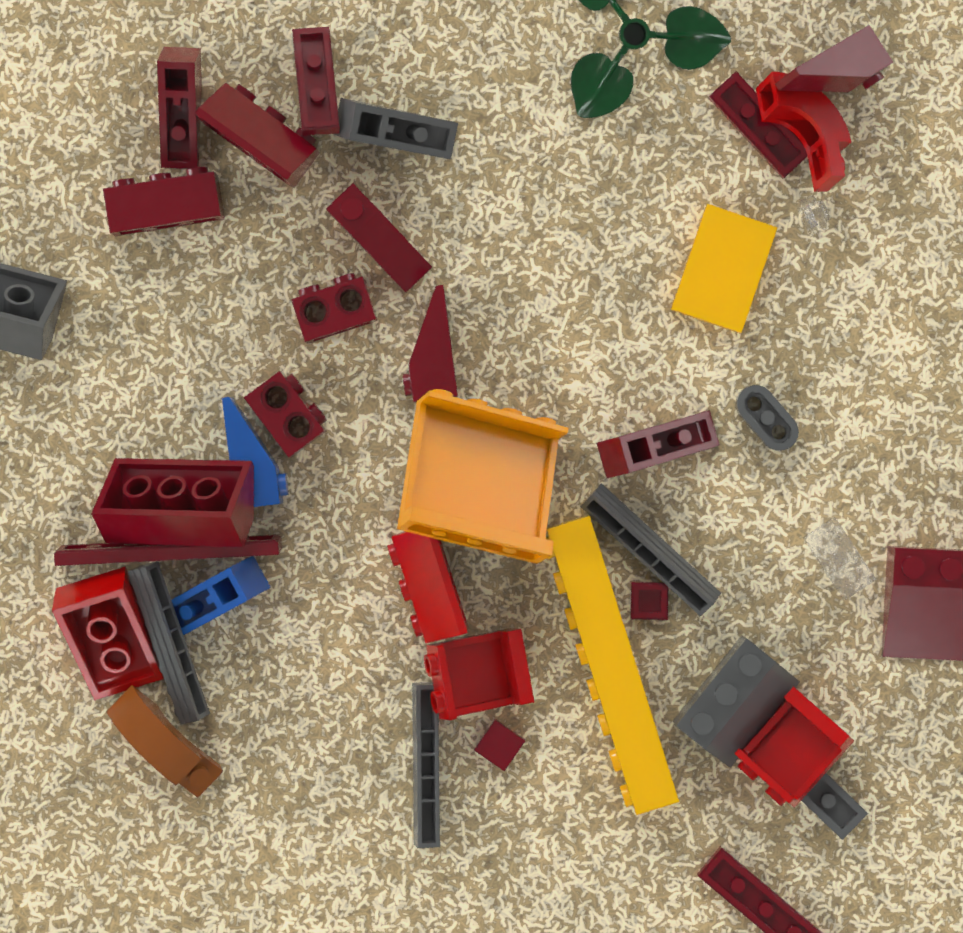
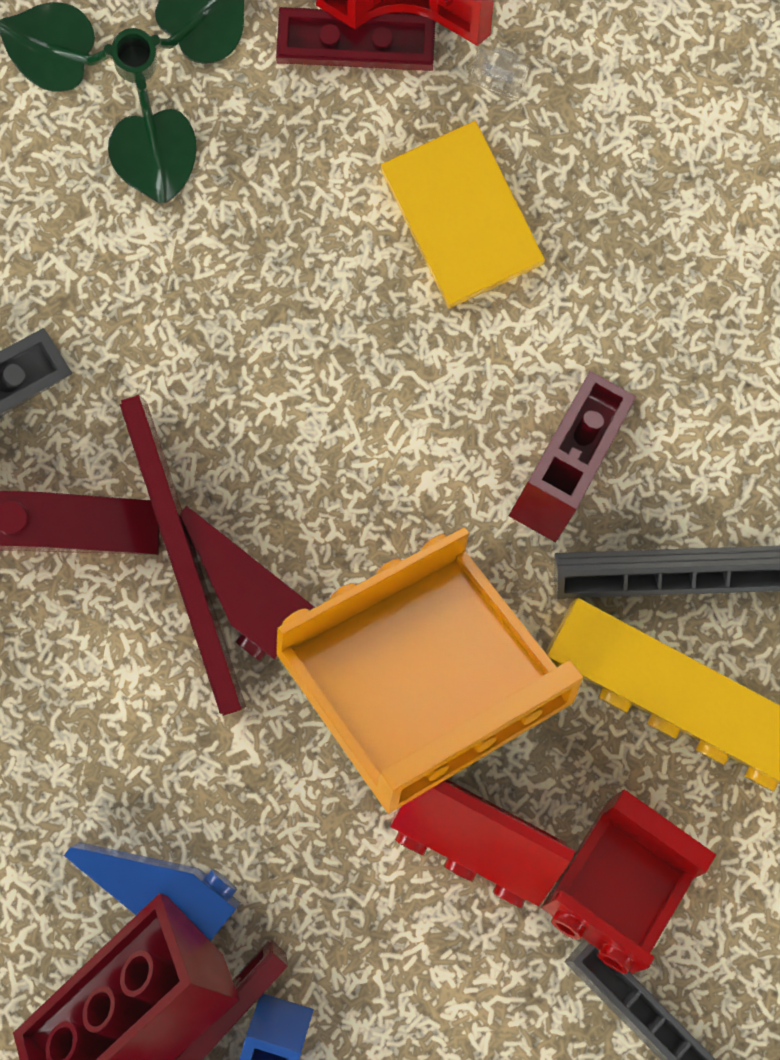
camera: 45 degrees left, 5 degrees down
dark red brick [244,371,327,458] -> none
dark red brick [291,273,378,344] -> none
dark red tile [474,719,525,771] -> none
dark red tile [630,582,669,620] -> none
dark grey plate [736,385,799,451] -> none
none -> dark red tile [119,395,246,716]

